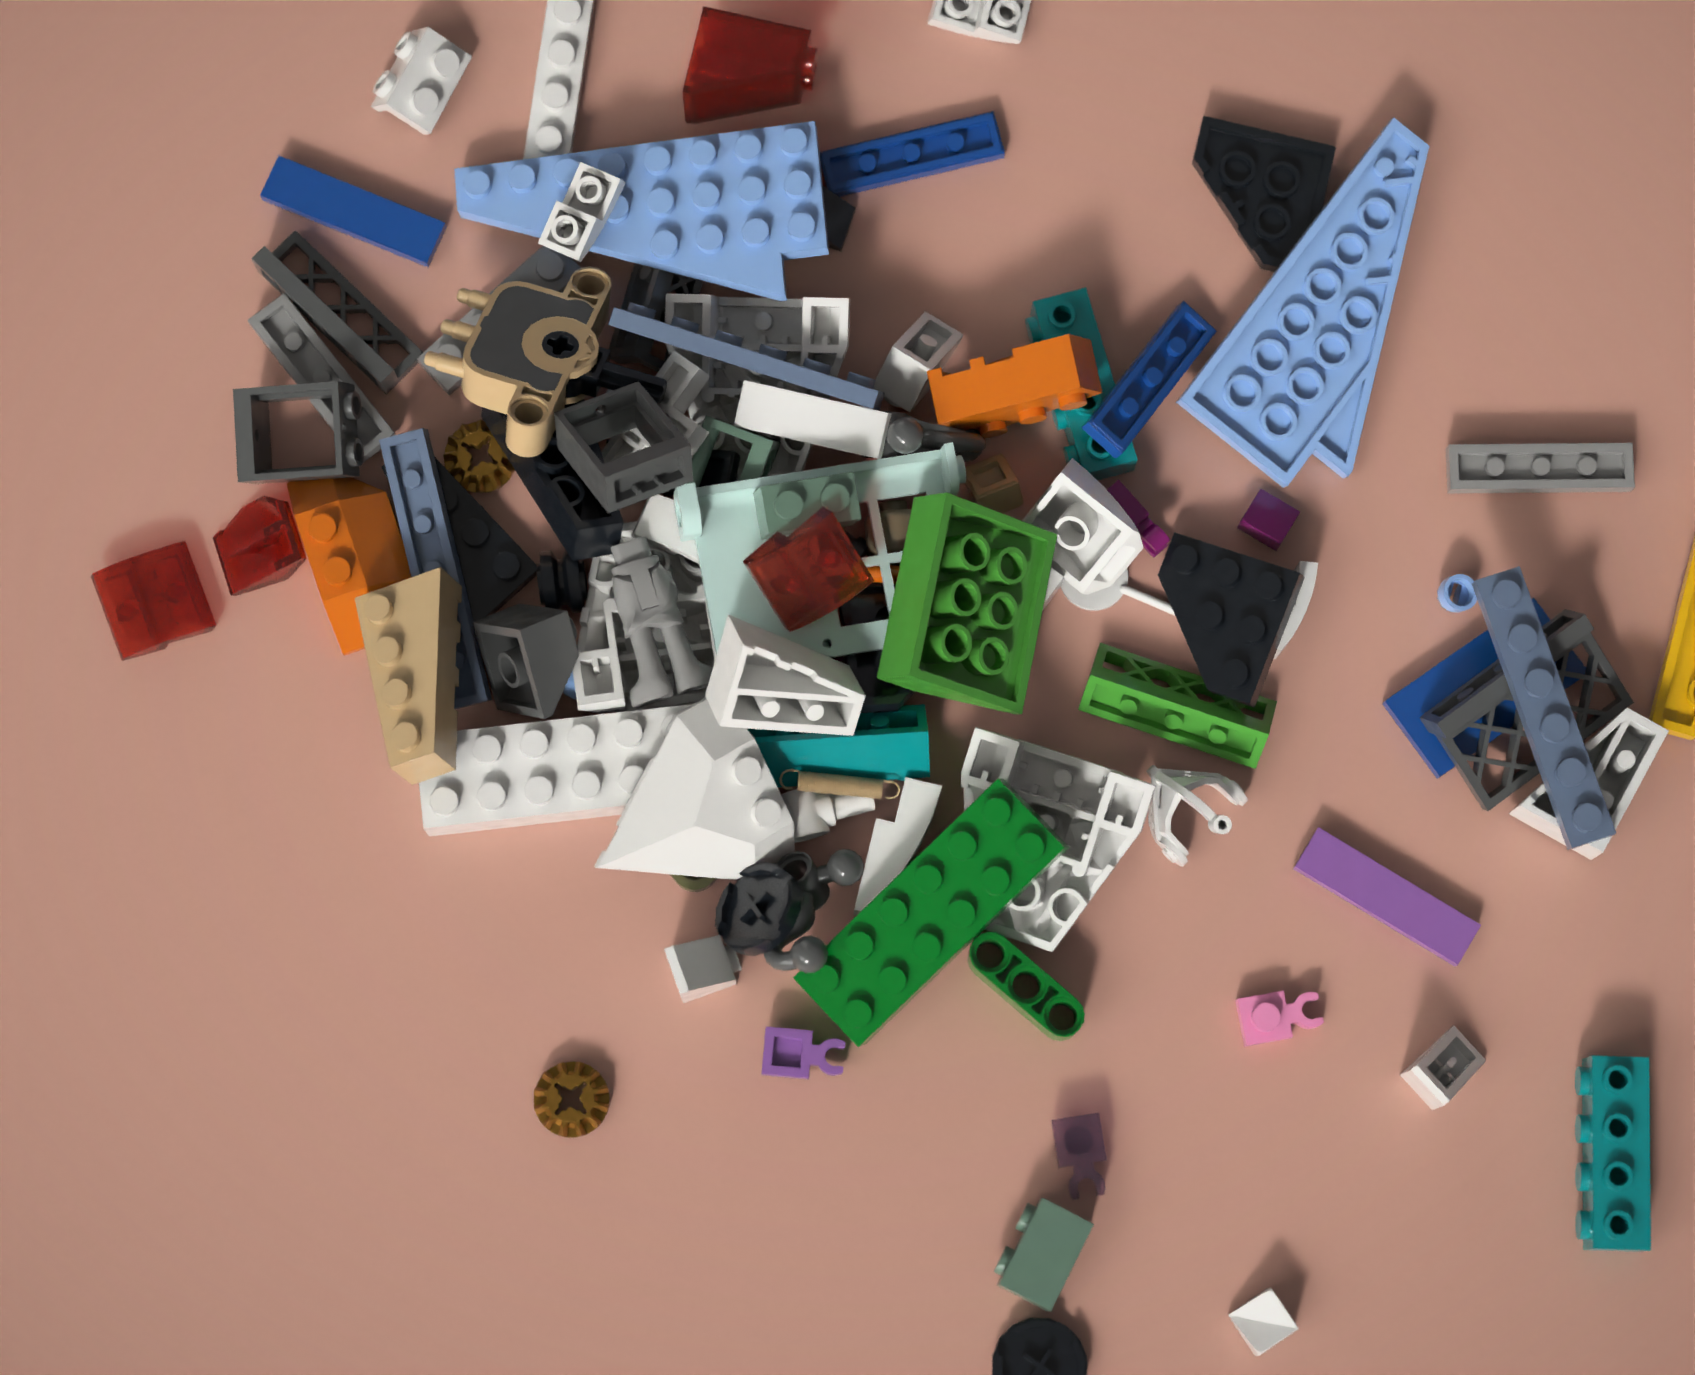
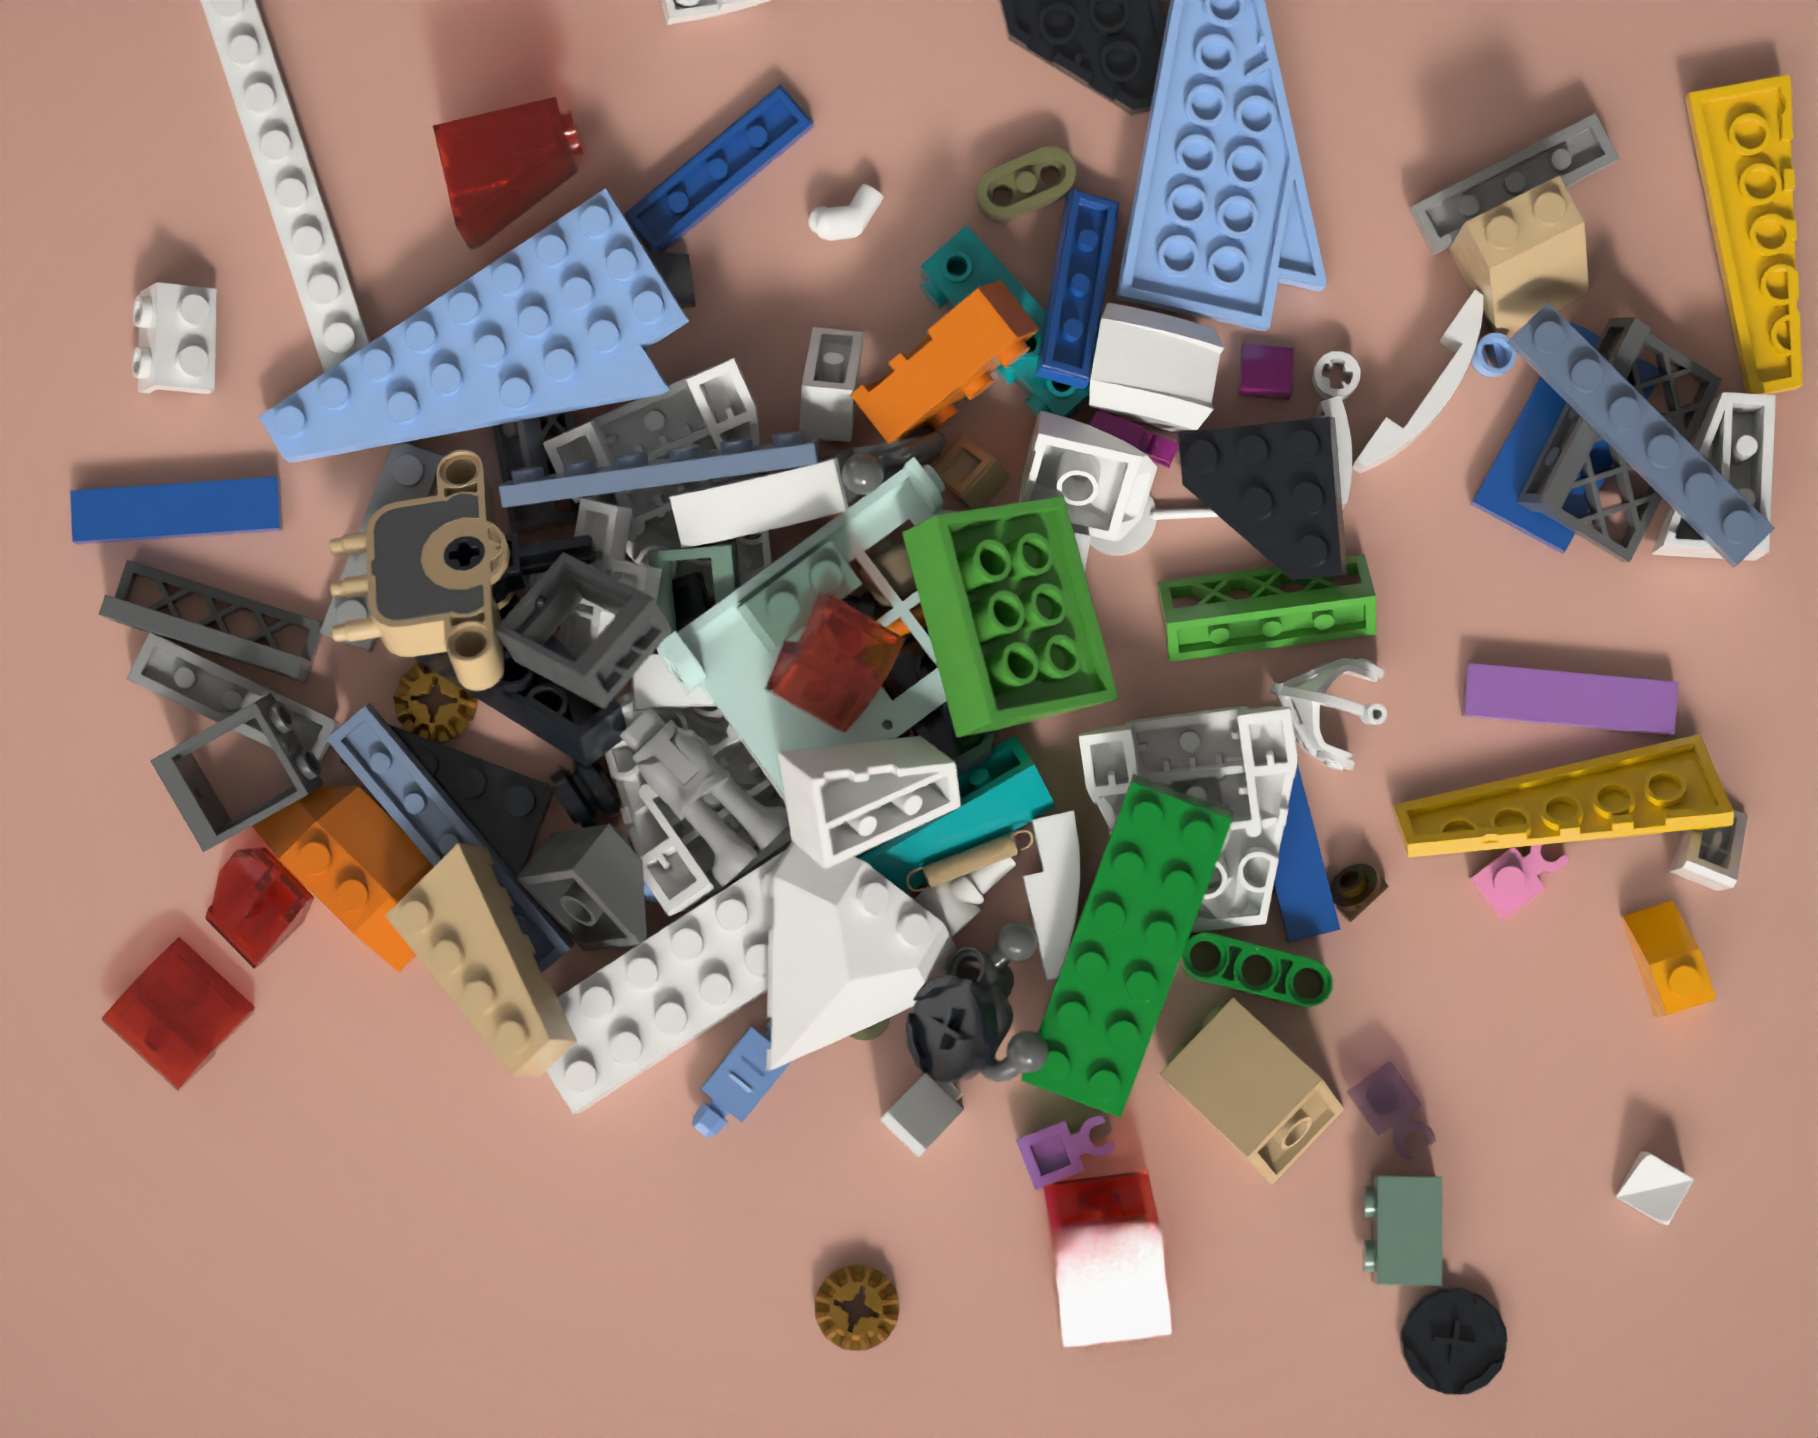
camera: 15 degrees left, 5 degrees up
white slope [538,162,626,262] -> none
none -> medium blue piece [692,1019,792,1138]
none -> white arm [808,184,884,241]
none -> olive plate [977,146,1076,222]
none -> clear red slope [1043,1170,1171,1348]
none -> white slope [1089,303,1224,432]
none -> tan slope [1160,998,1345,1186]
none -> blue tile [1273,763,1341,943]
none -> white bush [1312,351,1360,400]
none -> dark brown plate [1330,864,1389,923]
none -> white slope [1352,290,1484,474]
none -> yellow wing [1393,734,1734,857]
none -> tan slope [1448,175,1589,336]
none -> light orange slope [1621,900,1717,1017]

